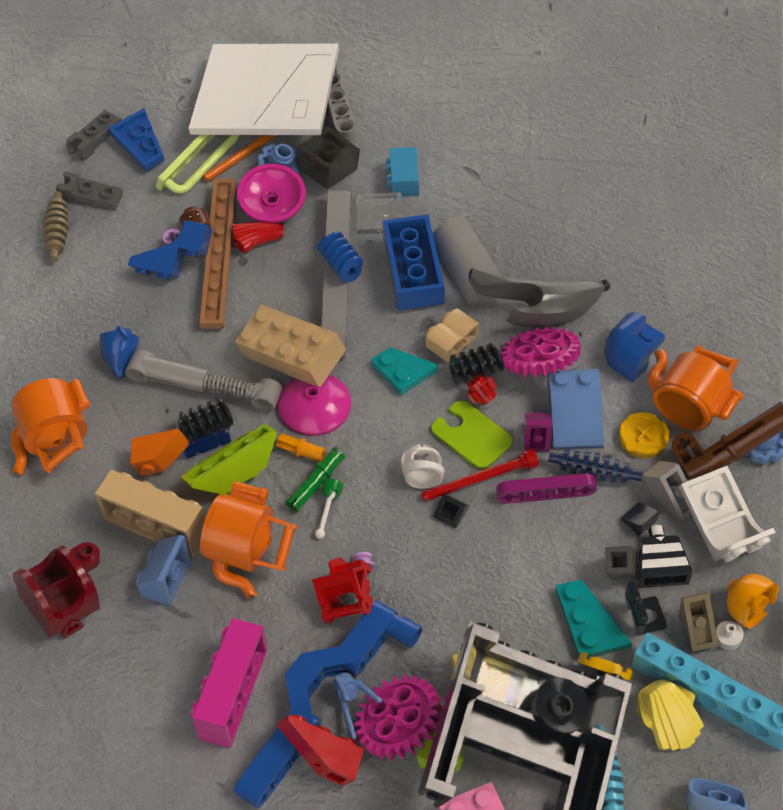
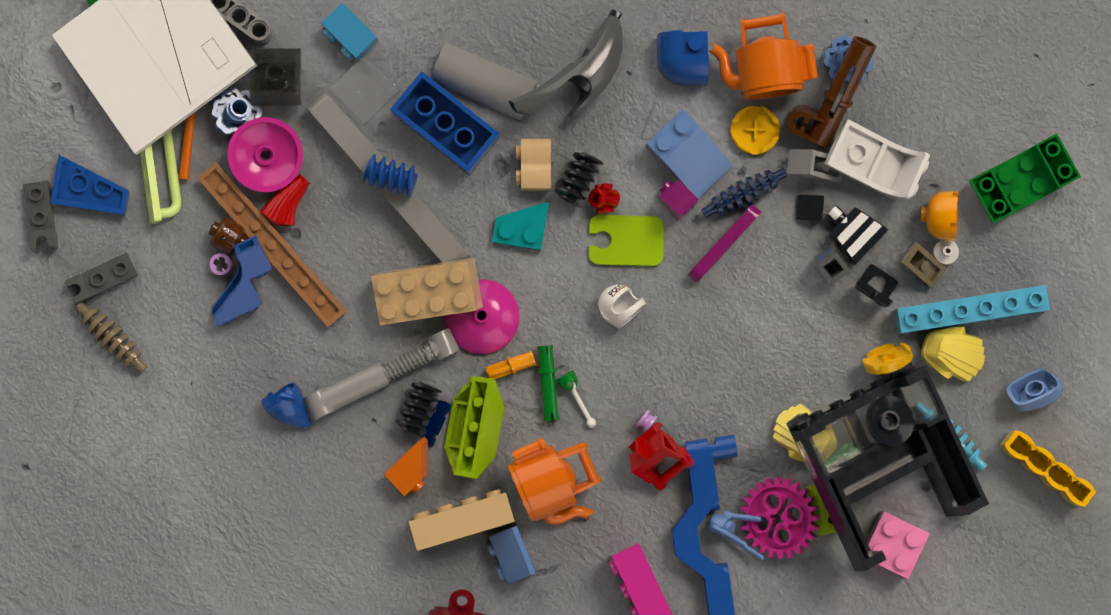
camera: 45 degrees left, 30 degrees up
orange piece [10,378,90,475] -> none
red slope [277,714,364,786] -> none
red piece [421,448,539,501] -> none
black slope [433,494,470,528] -> none
dark pink gear [501,326,581,377] -> none
teal wing [555,579,632,659] -> none

